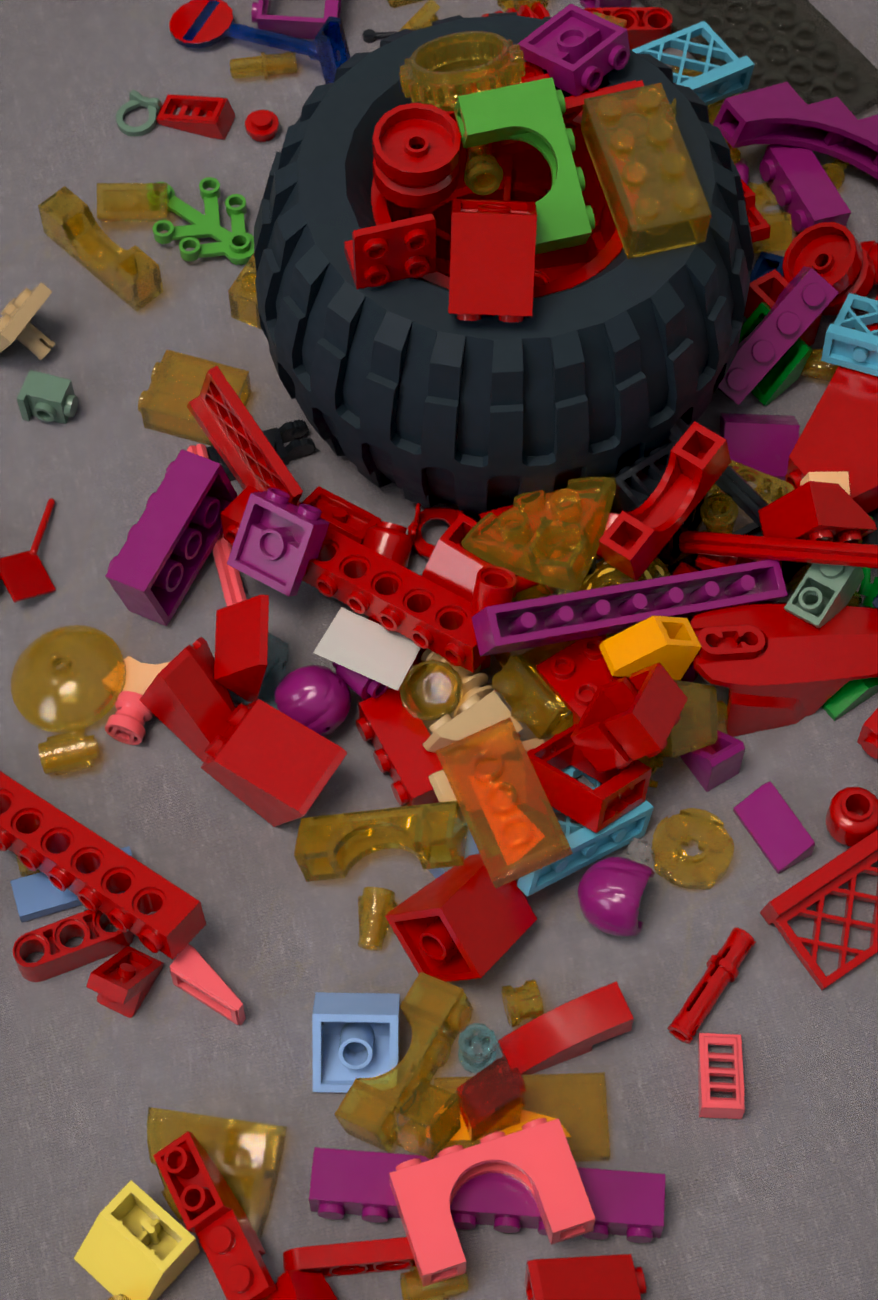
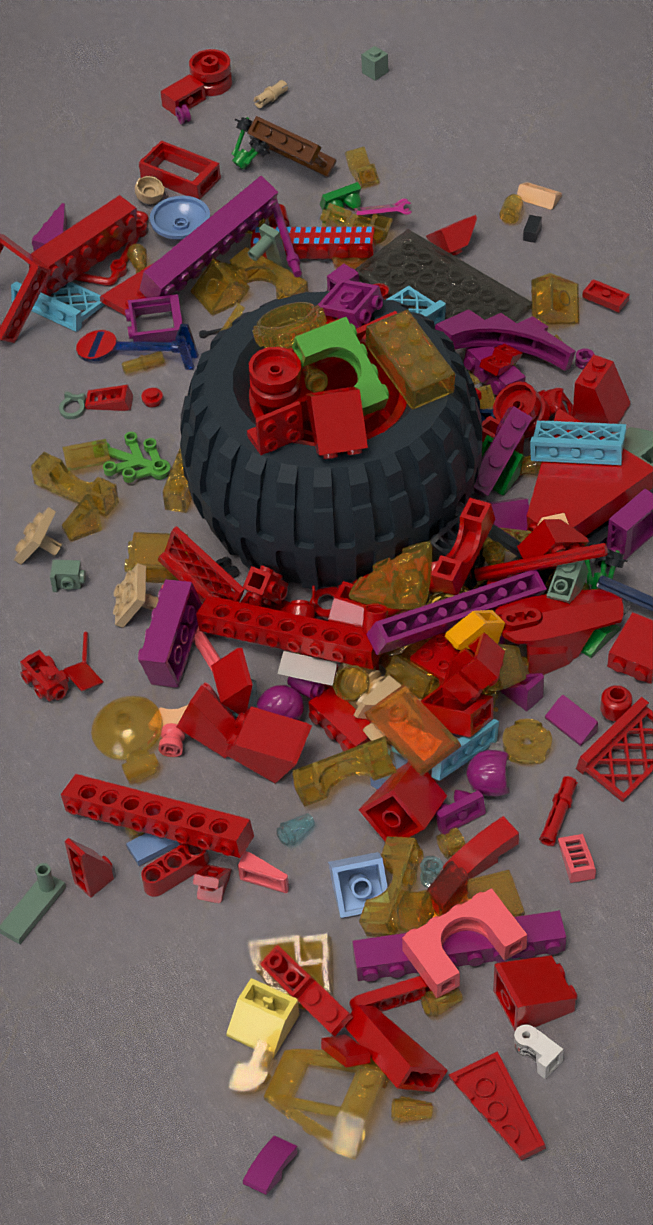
camera: 10 degrees left, 10 degrees down
magenta plate [227,488,330,597] -> none
clear yellow cone [357,887,398,951] -> none
none -> clear yellow slope [61,494,102,542]
none -> tan plate [113,563,158,628]
none -> red brick [243,565,289,606]
none -> clear light blue cone [277,813,315,846]
none -> magenta tile [435,789,486,835]
none -> red slope [479,343,522,376]

